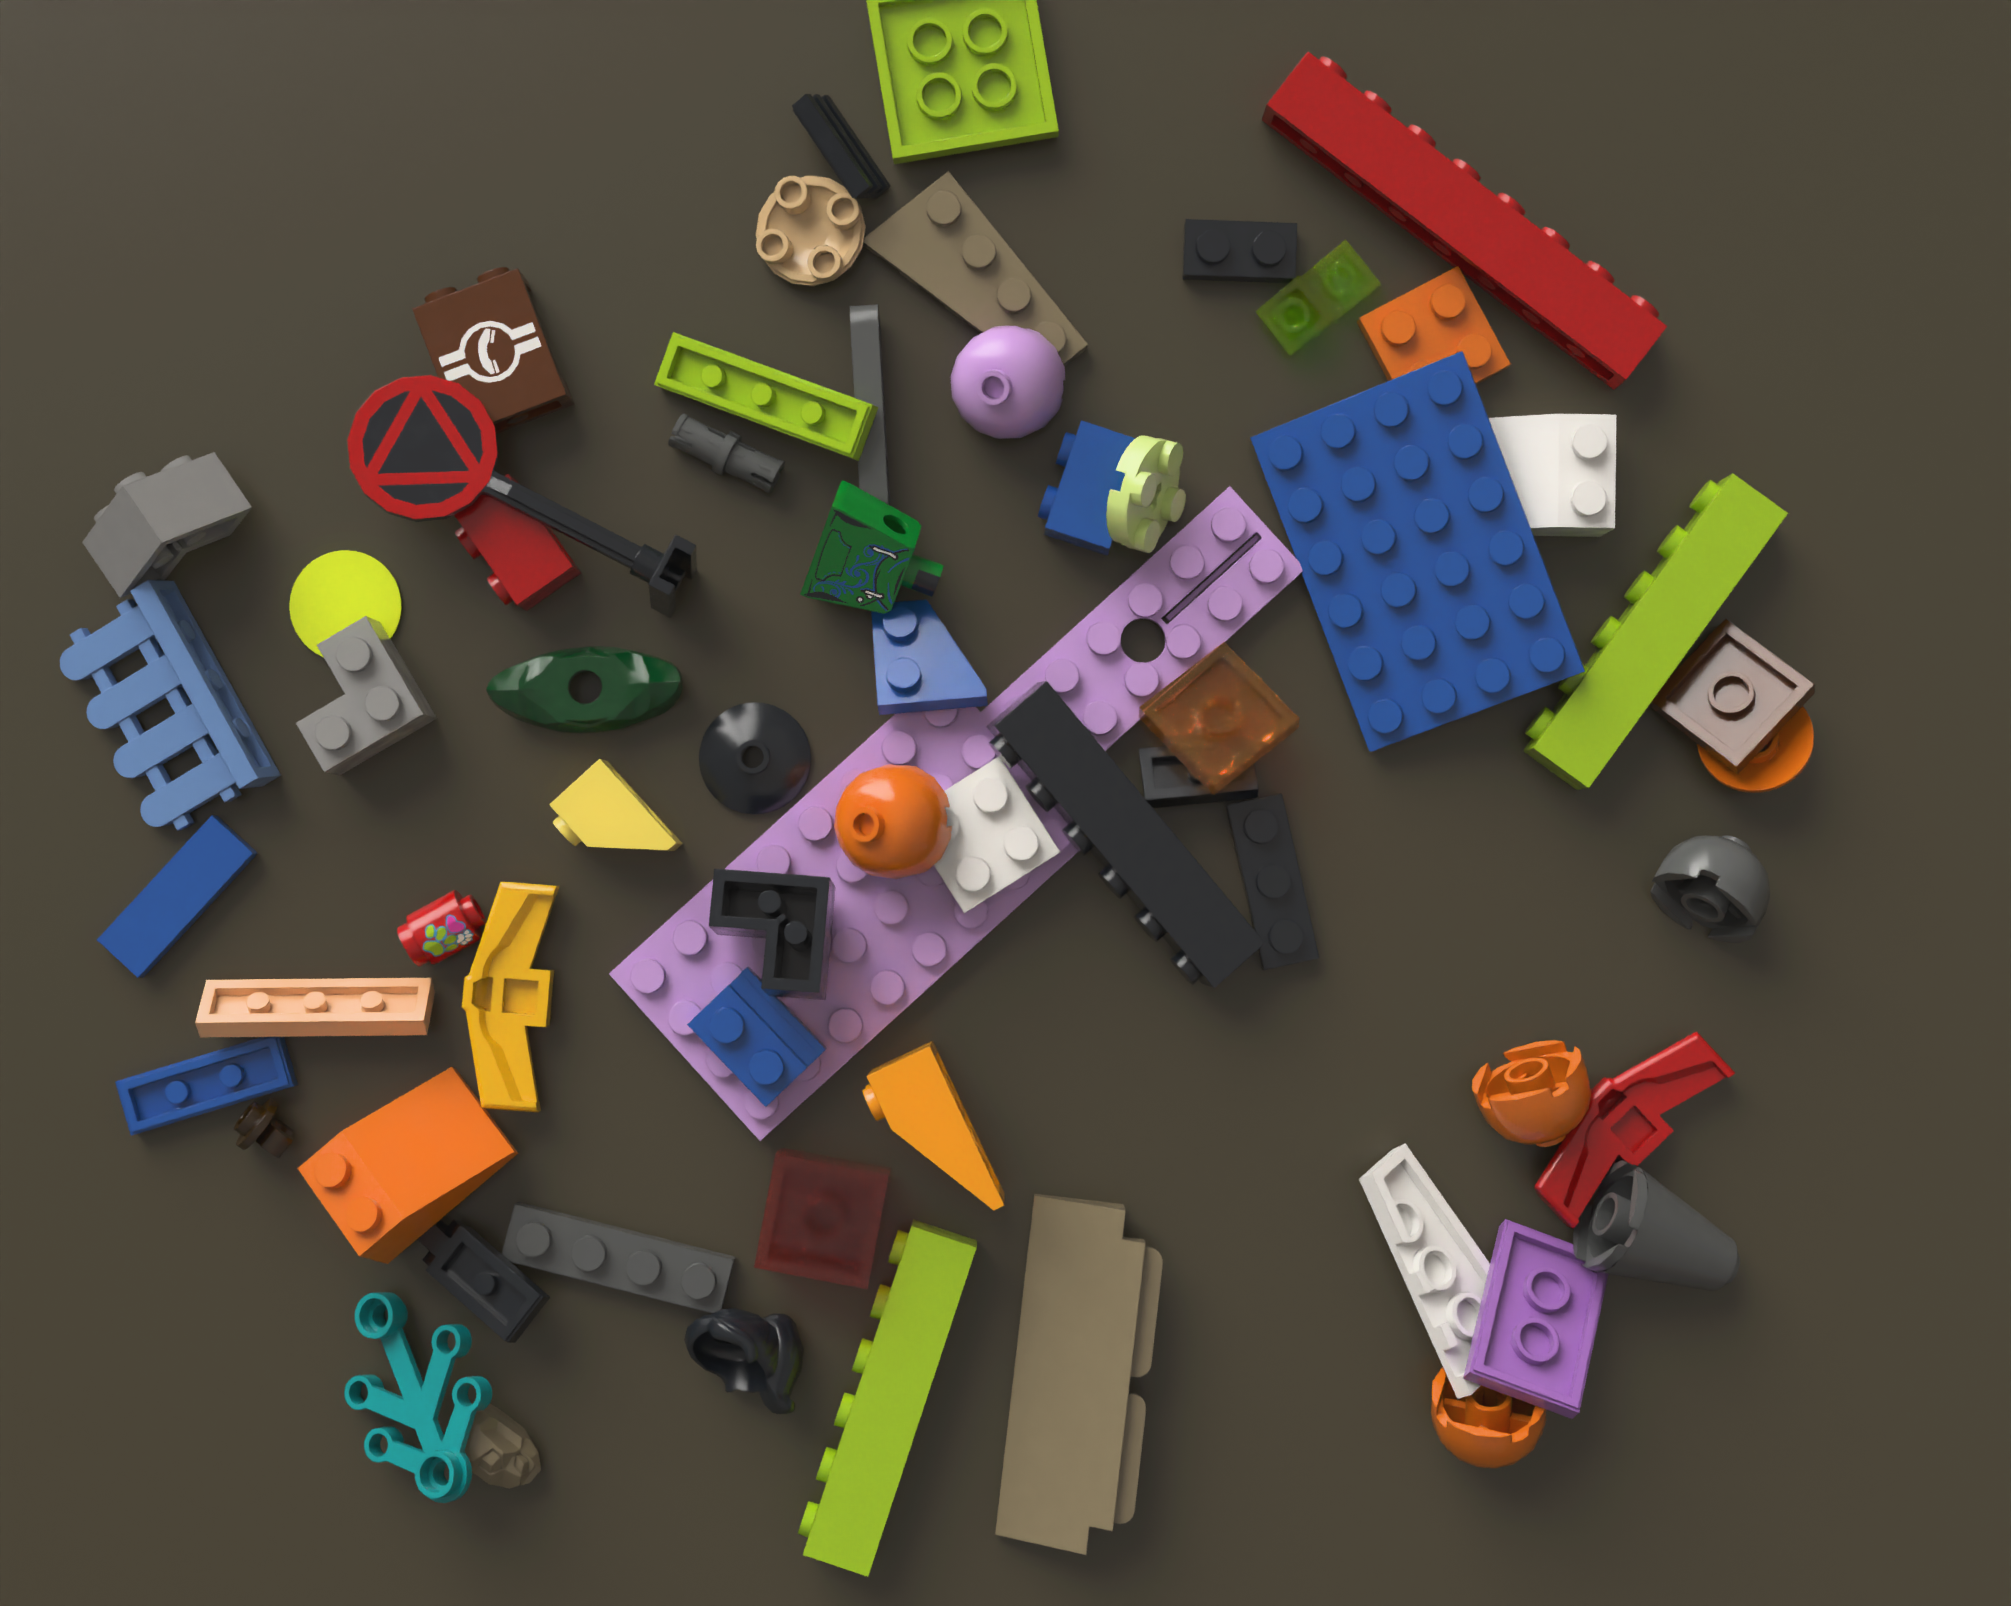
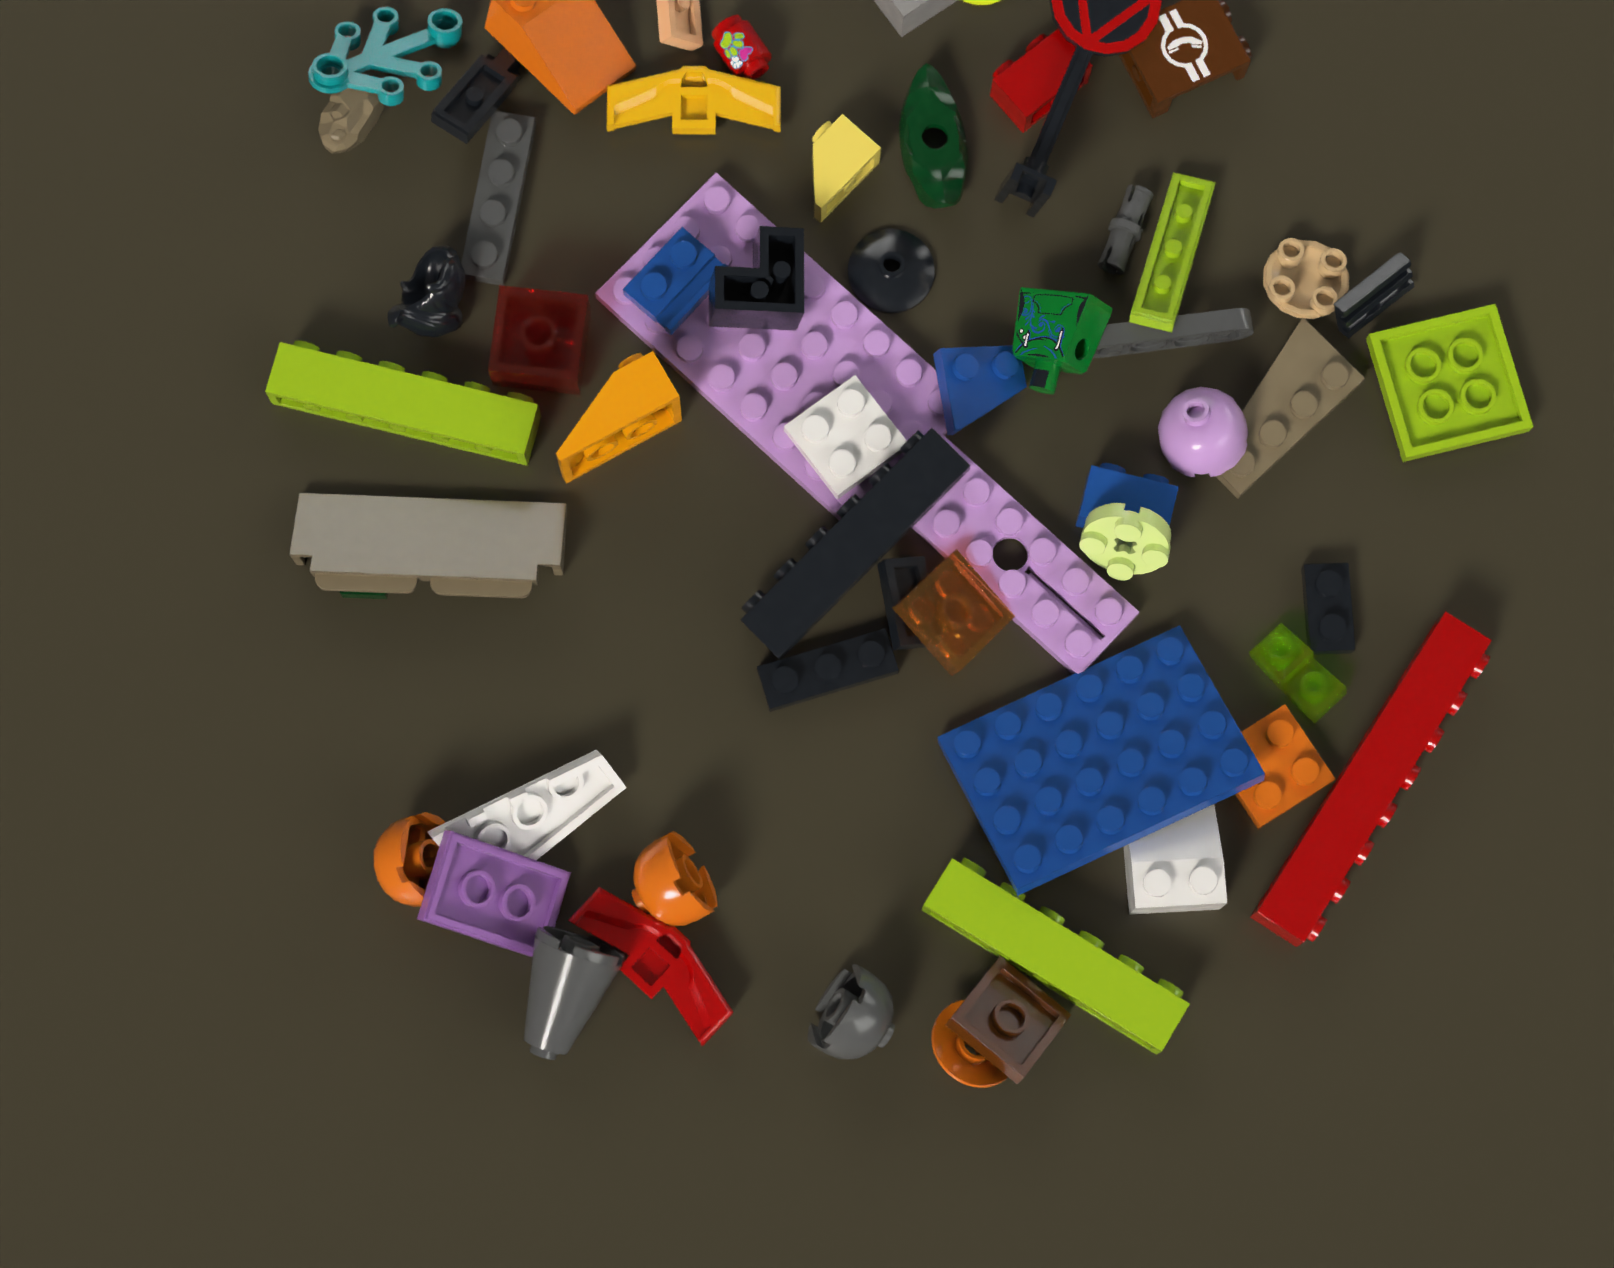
camera: 80 degrees right, 10 degrees down
orange cylinder [834,764,952,879] -> none

